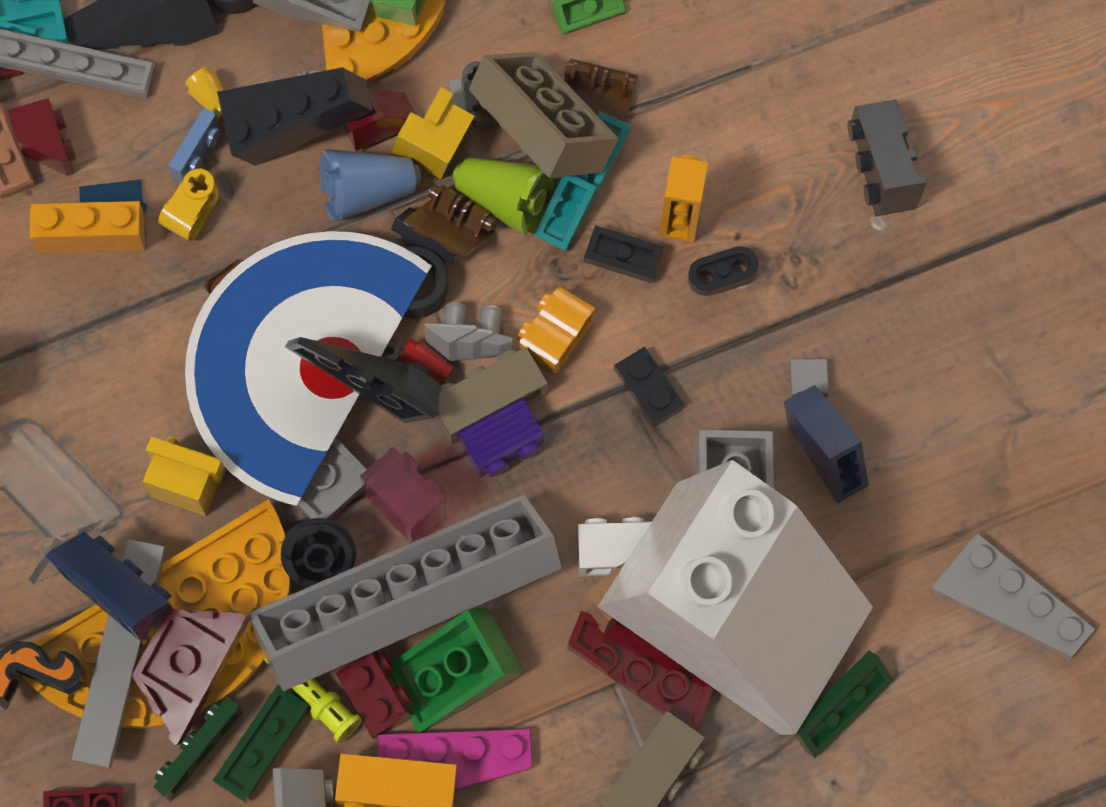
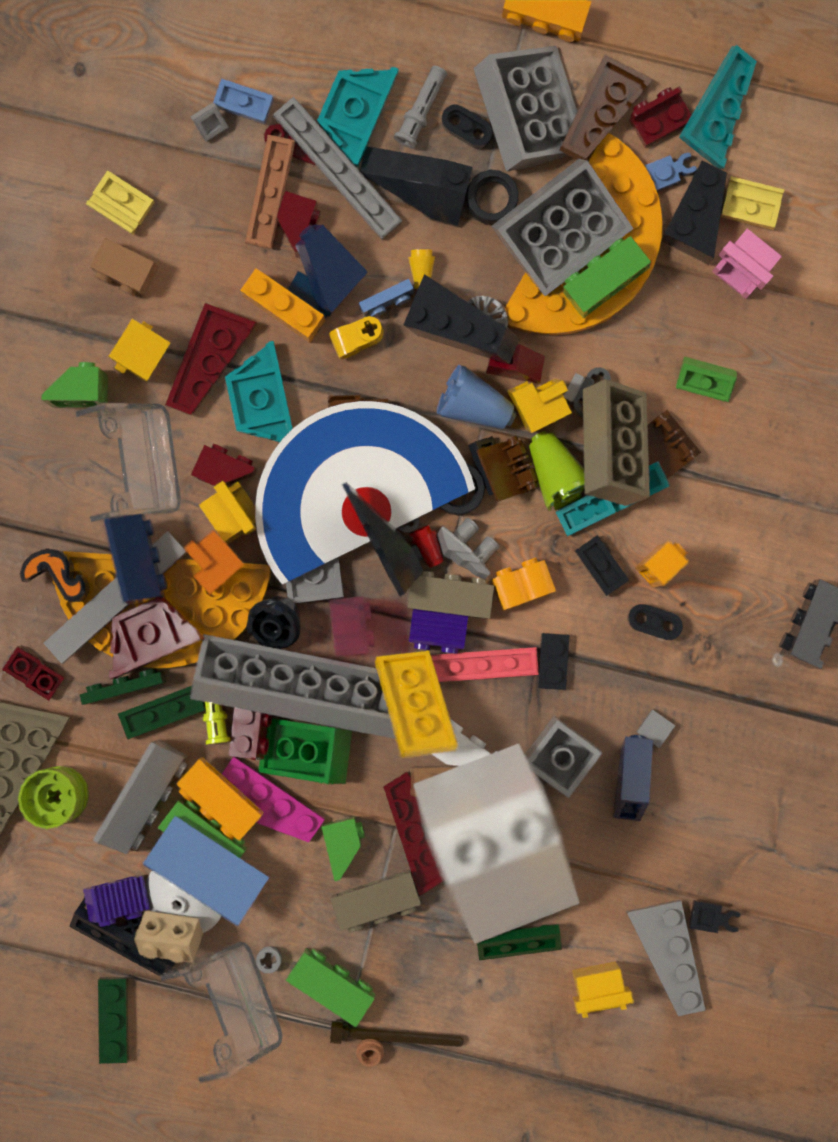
camera: 40 degrees right, 15 degrees up
none -> dark red wing [165,303,257,416]
none -> orange plate [183,530,244,594]
none -> dark red slope [191,443,257,486]
none -> teal wing [225,341,293,443]
none -> dark blue slope [296,225,368,312]
none -> bright green slope [322,816,365,881]
none -> yellow tile [375,651,458,758]
none -> coral tile [431,647,539,682]
none -> yellow plate [572,961,633,1018]
none -> black plate [689,900,741,933]

